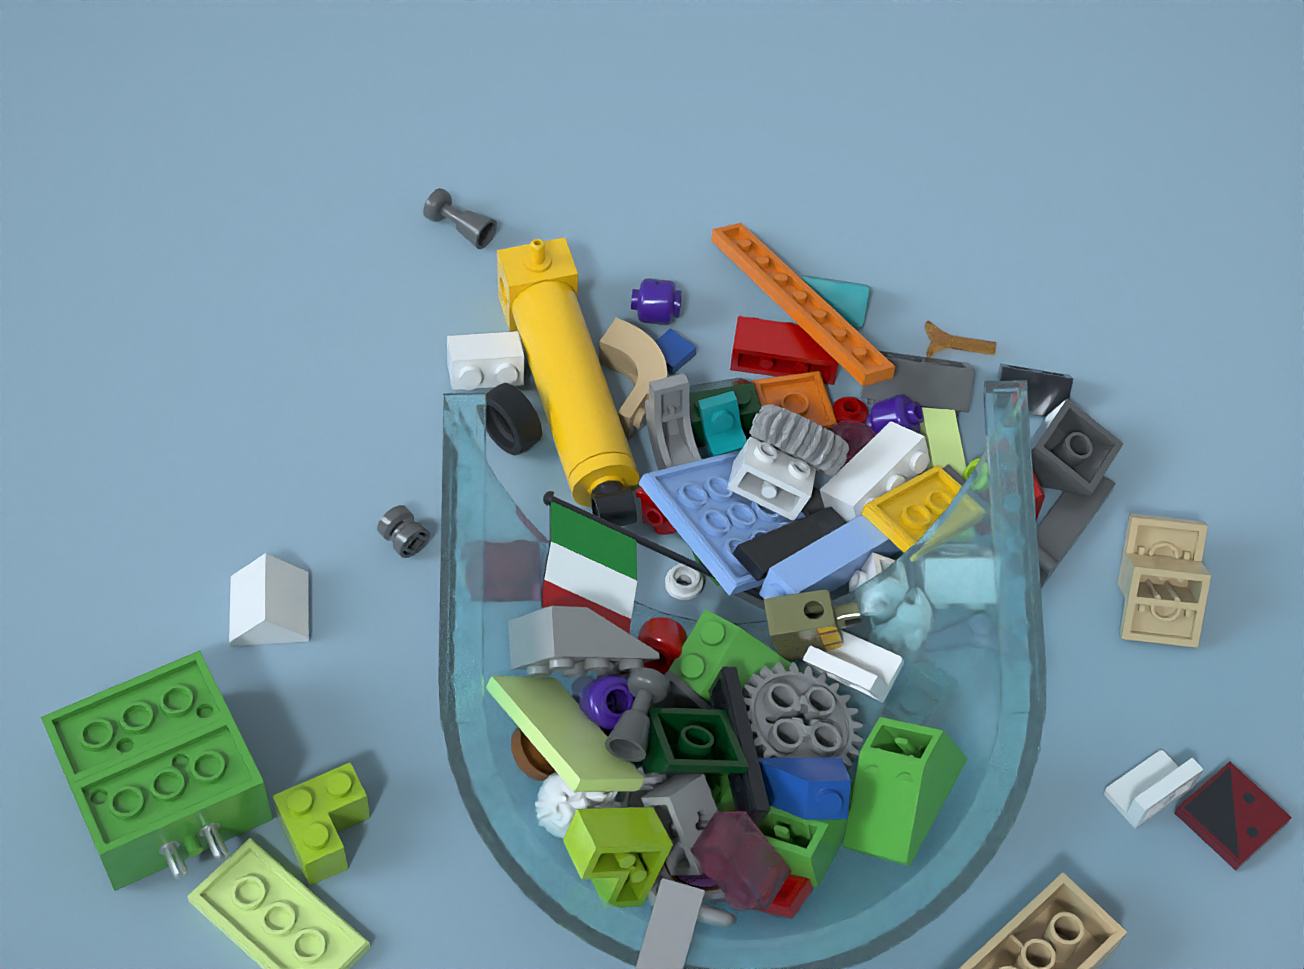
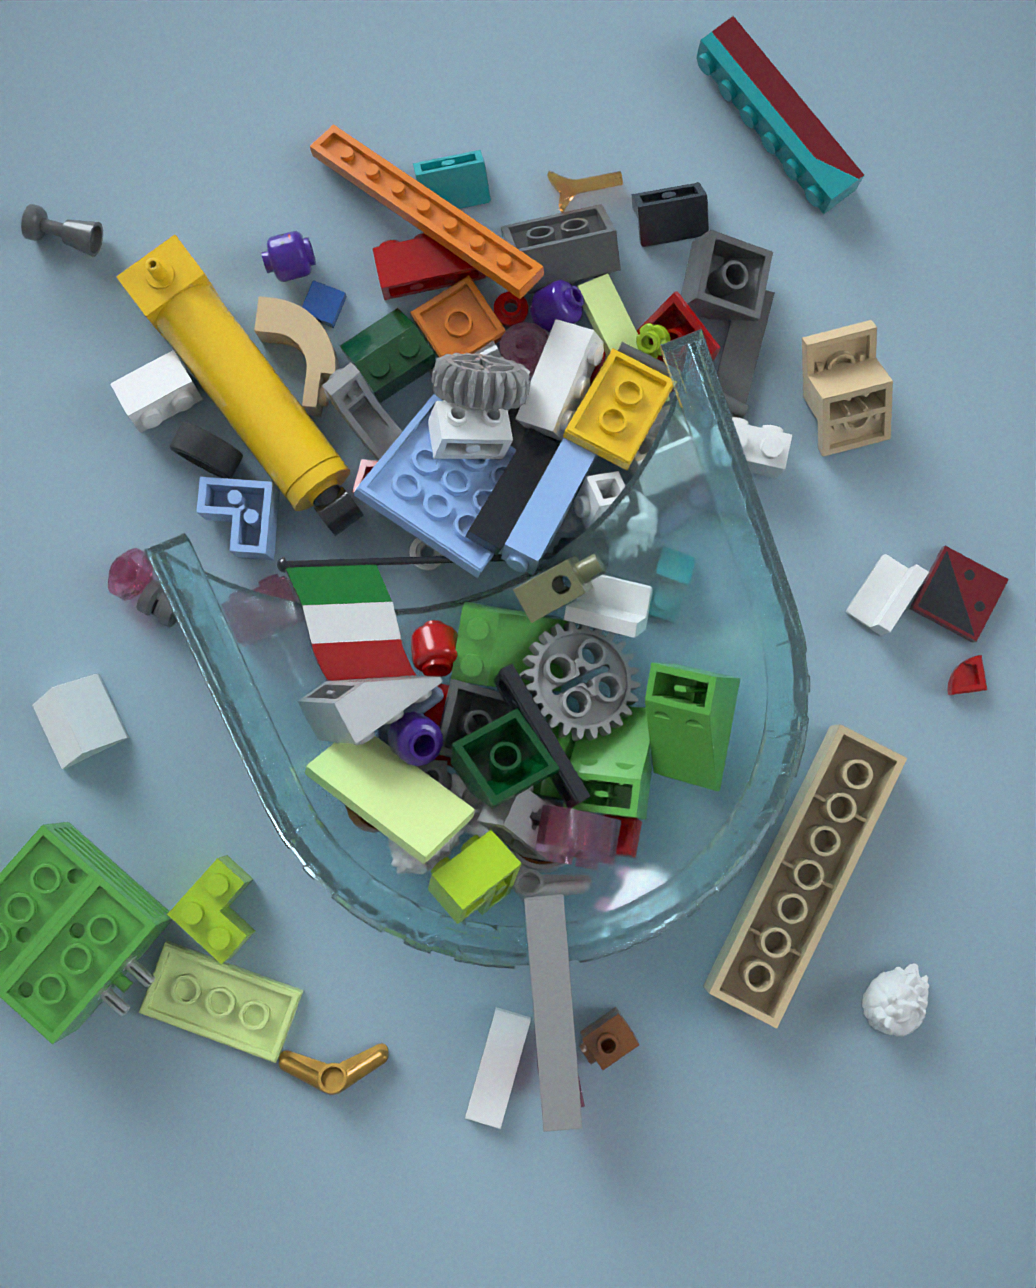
camera: 15 degrees left, 30 degrees up
dark grey piece [605,667,670,762] -> none
teal slope [698,391,747,458] -> none
blue slope [758,757,851,820] -> none
none -> clear pink plate [108,548,154,601]
none -> light blue brick [197,477,280,560]
none -> brick [696,16,864,214]
none -> white brick [710,417,792,479]
none -> red tile [947,655,987,695]

